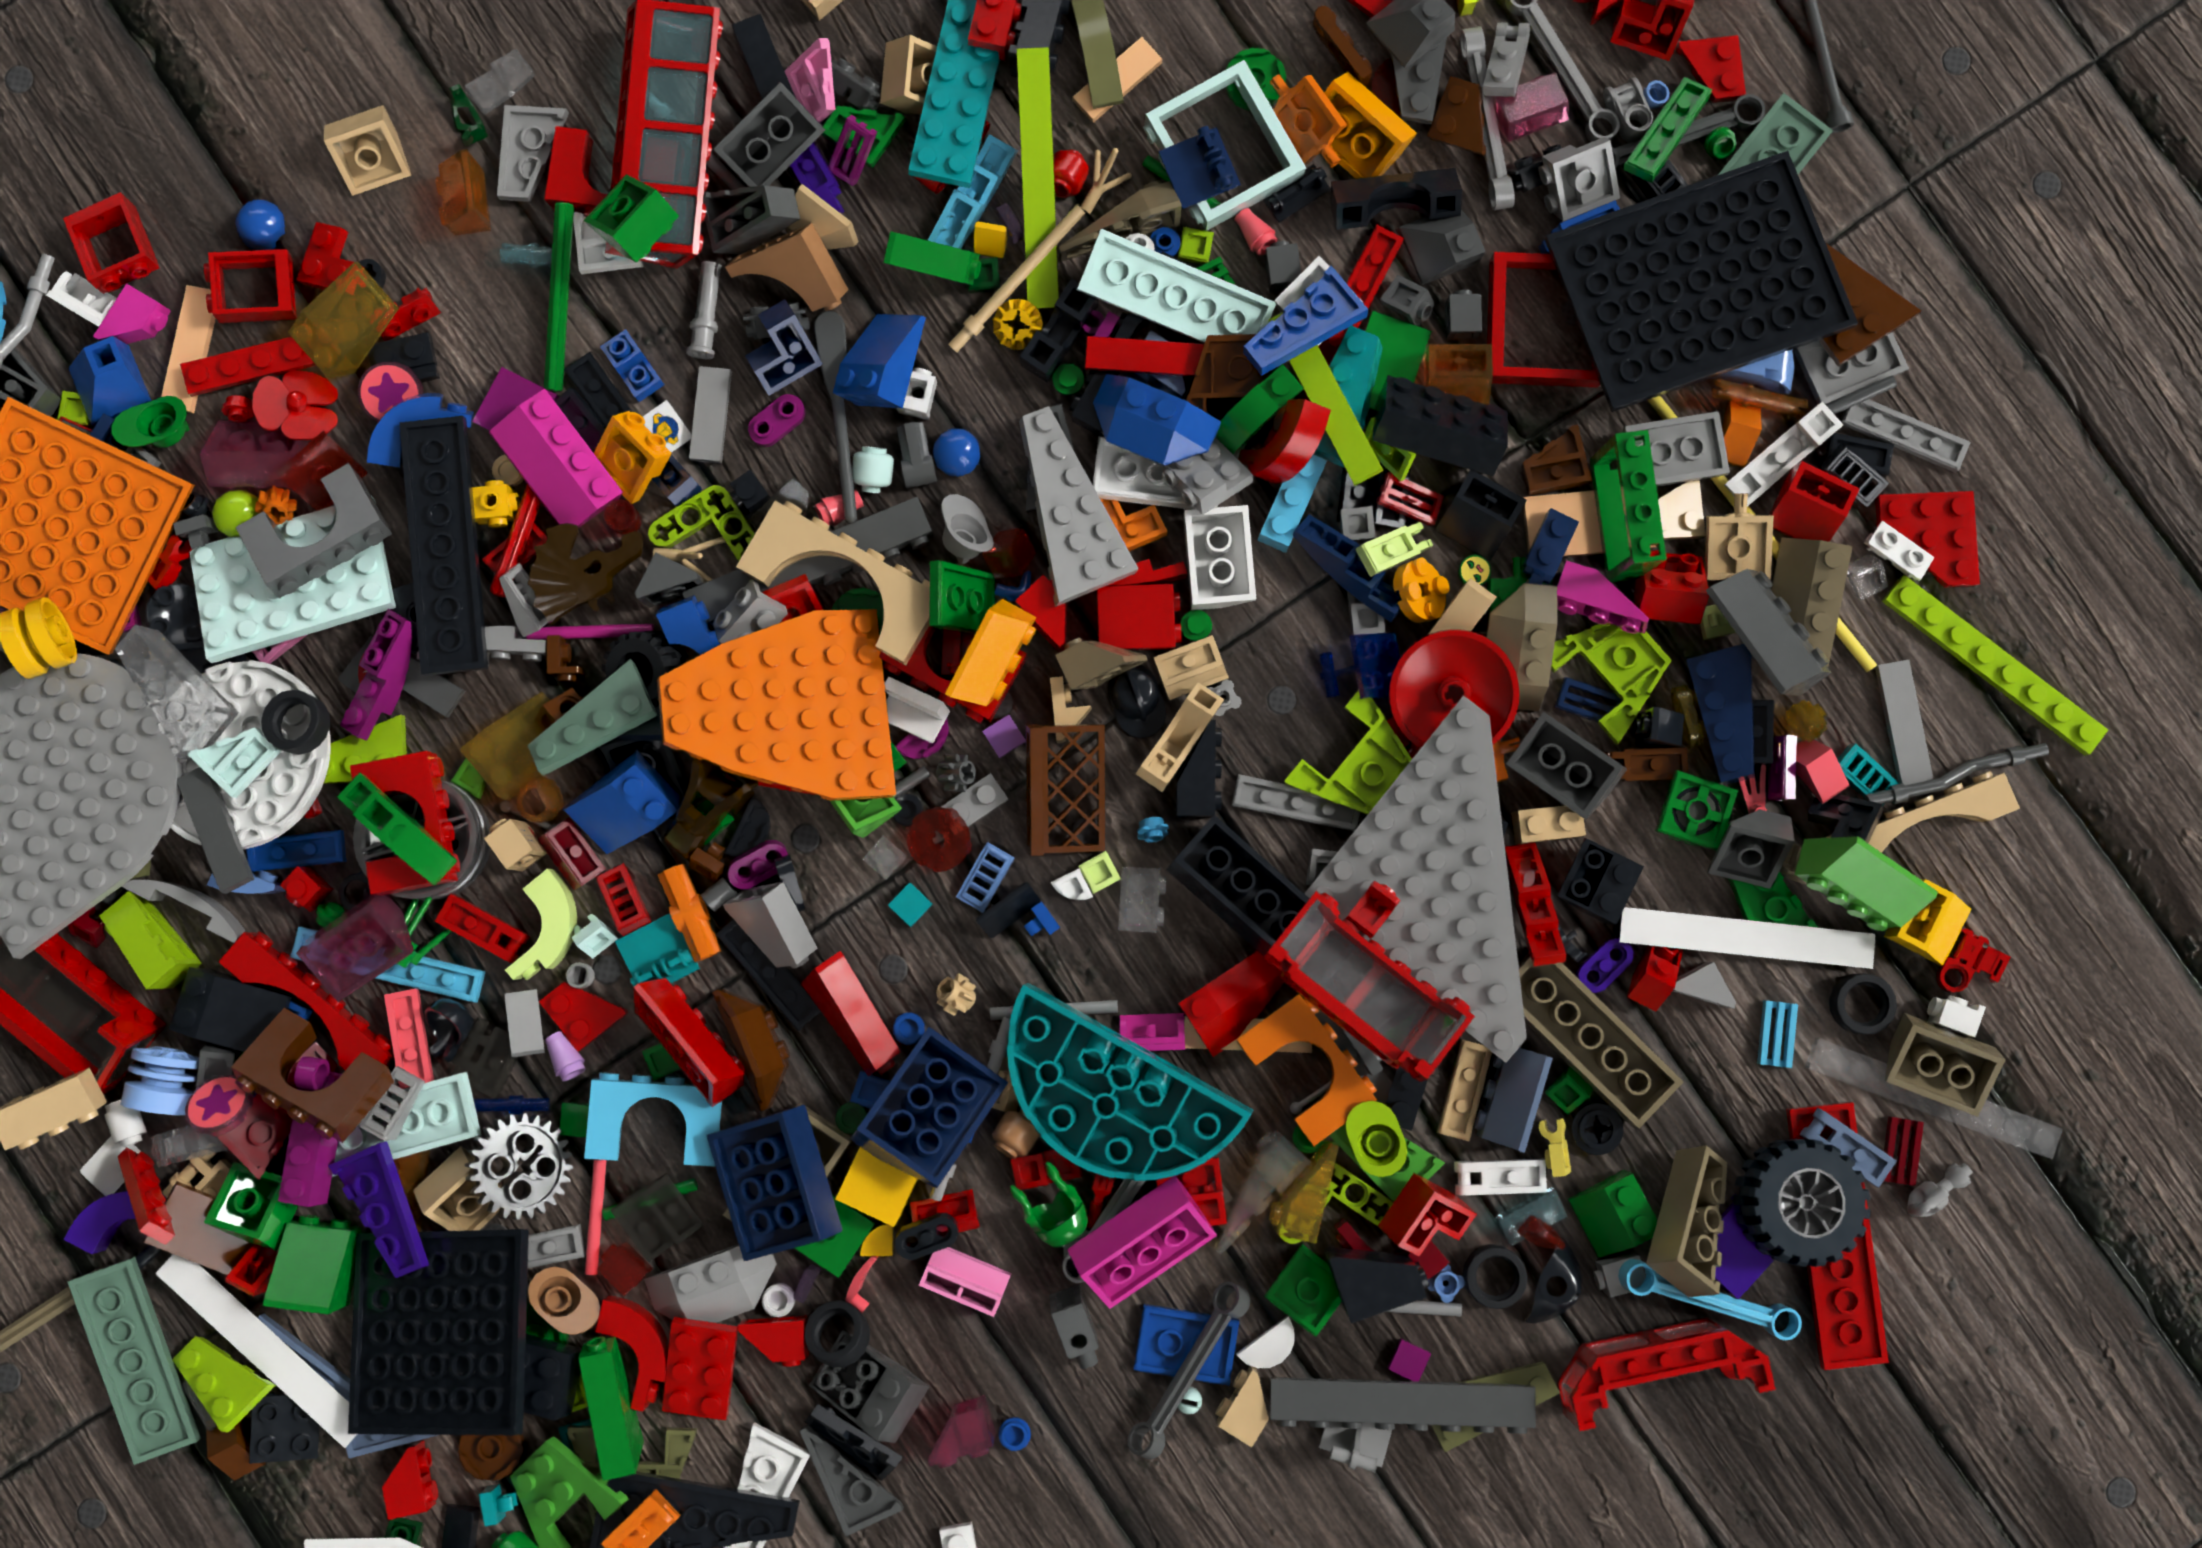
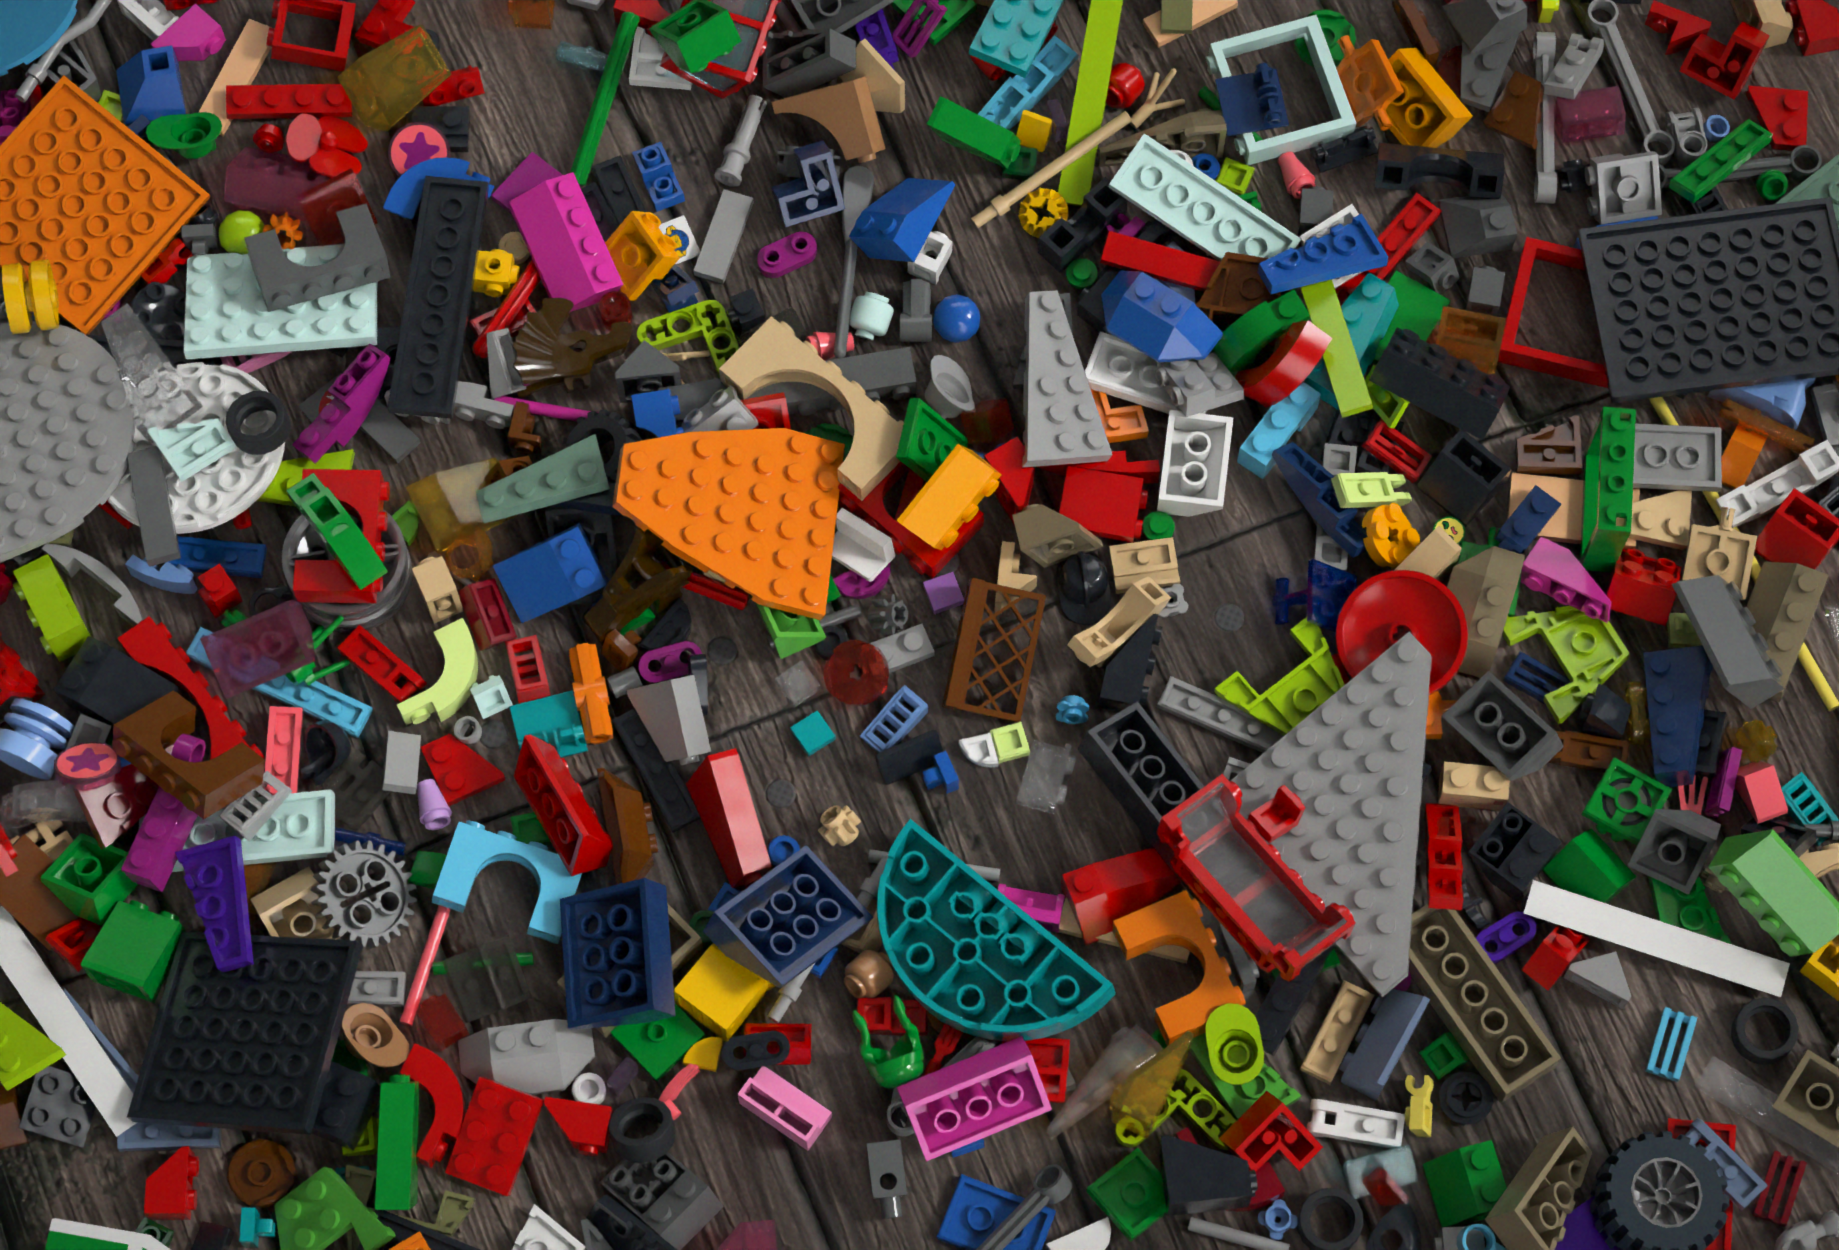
camera: 10 degrees right, 15 degrees down
none -> green slope [1542,828,1637,904]

